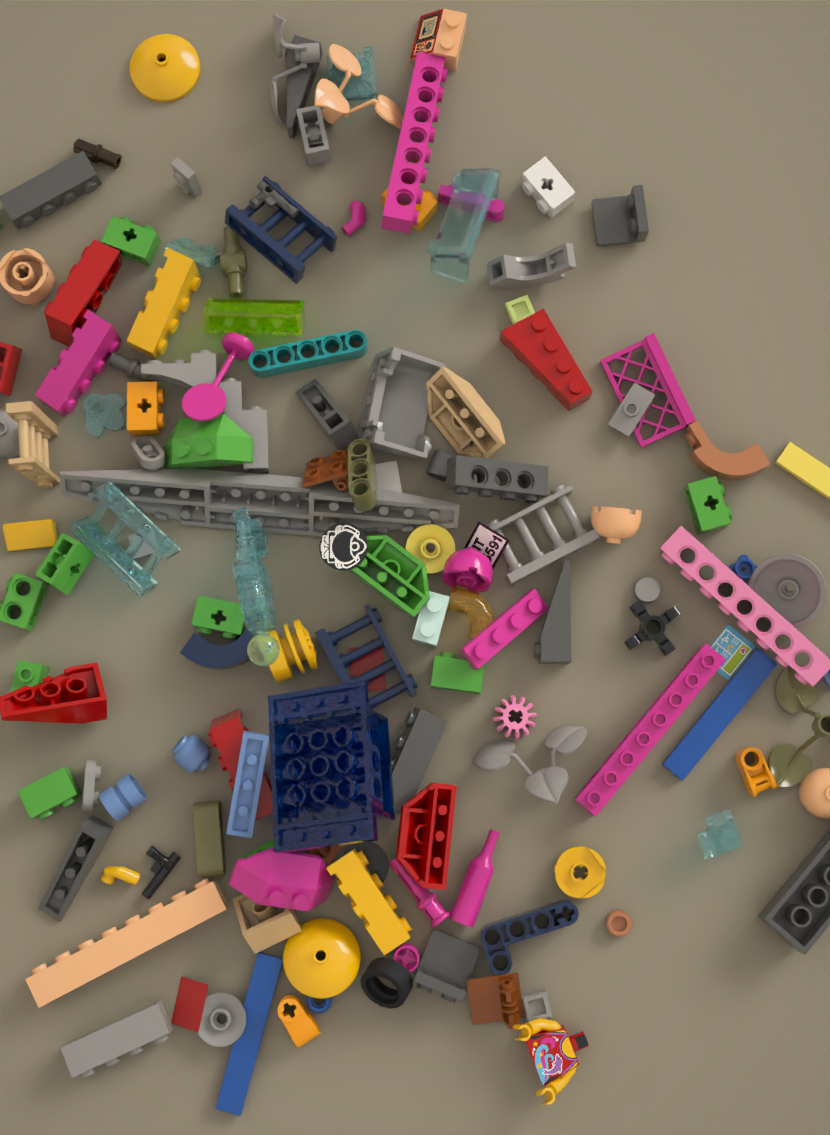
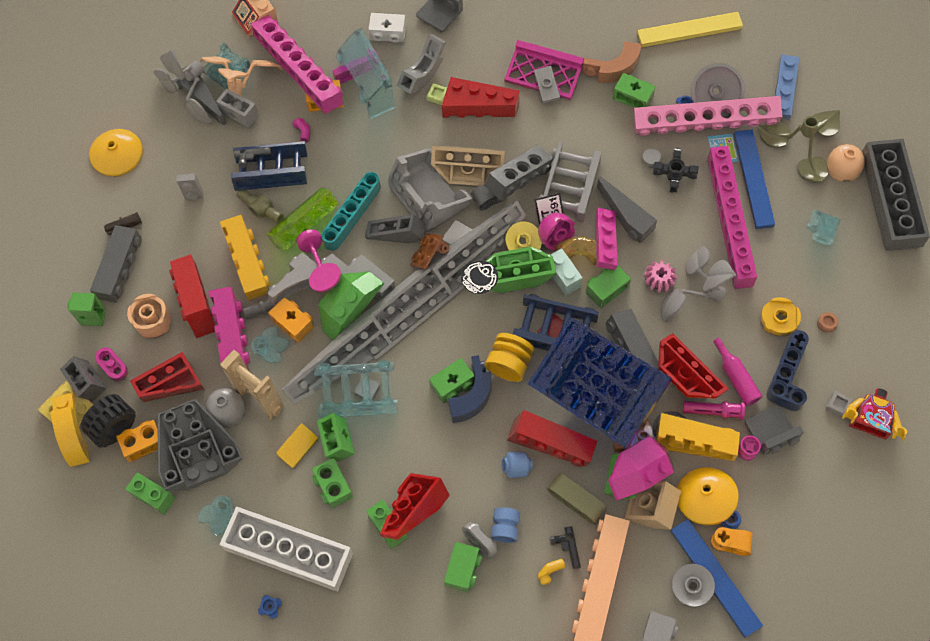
camera: 45 degrees left, 15 degrees down
dark grey slope [38,815,114,921] -> none
bright green brick [101,216,161,267] -> none
light grey plate [131,436,165,471] -> none
clear light blue plate [164,236,220,268] -> none
red sticker [171,977,208,1032] -> none
medium blue plate [226,731,269,838] -> none
clear light blue arm [232,507,280,666] -> none
olive beam [348,439,377,512] -> none
black tyre [361,957,413,1009] -> none
dark orange hinge [466,973,524,1029] -> none
light nougat cylinder [591,506,642,544] -> none
light orange piece [735,747,777,798] -> none

